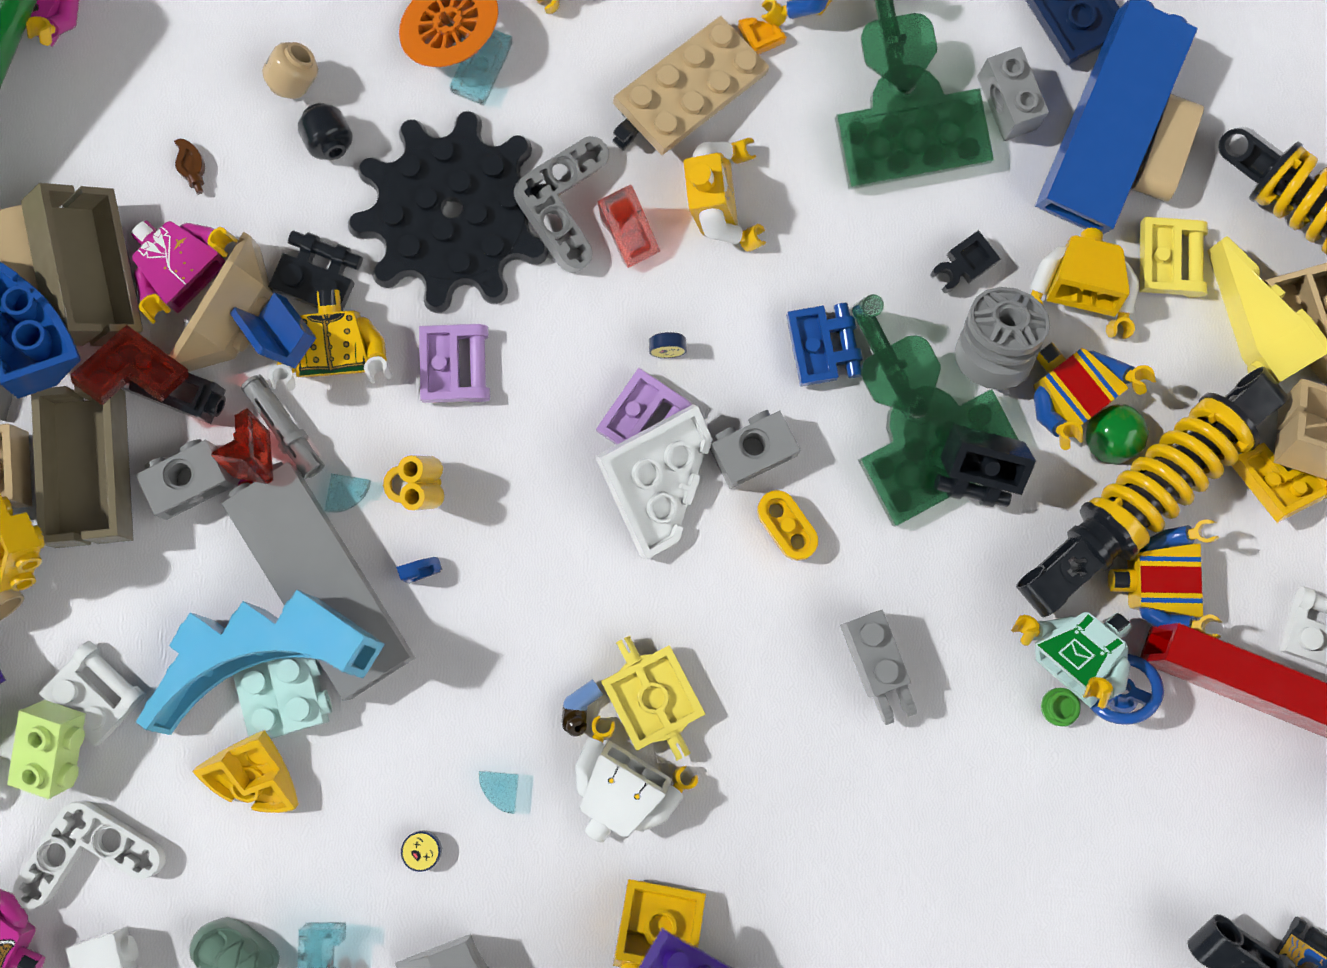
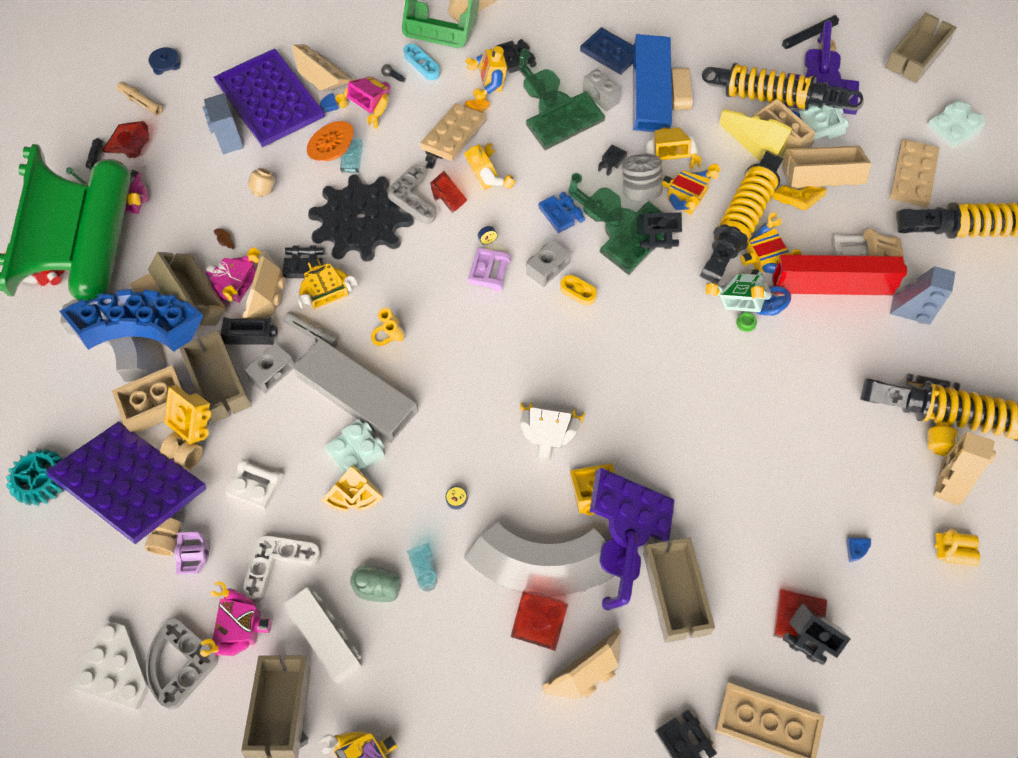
camera: 10 degrees left, 20 degrees down
yellowish green brick [7,700,86,799] -> none
clear red plate [70,325,188,405] -> none
medium azure arch [136,590,385,735] -> none
clear red slope [211,408,274,484] -> none
blue panel [230,292,316,368] -> none
black head [298,103,353,160] -> none
clear light blue tile [324,473,371,513] -> none
blue tile [396,557,443,584] -> none
lavender plate [419,324,490,403] -> none
clear light blue tile [479,770,519,814] -> none
arm [561,679,603,737] -> none
white plate [595,405,713,560] -> none
light yellow plate [601,635,706,761] -> none
light grey hinge [840,609,917,725] -> none
green hair [1085,404,1150,464] -> none
light yellow plate [1139,217,1208,298] -> none

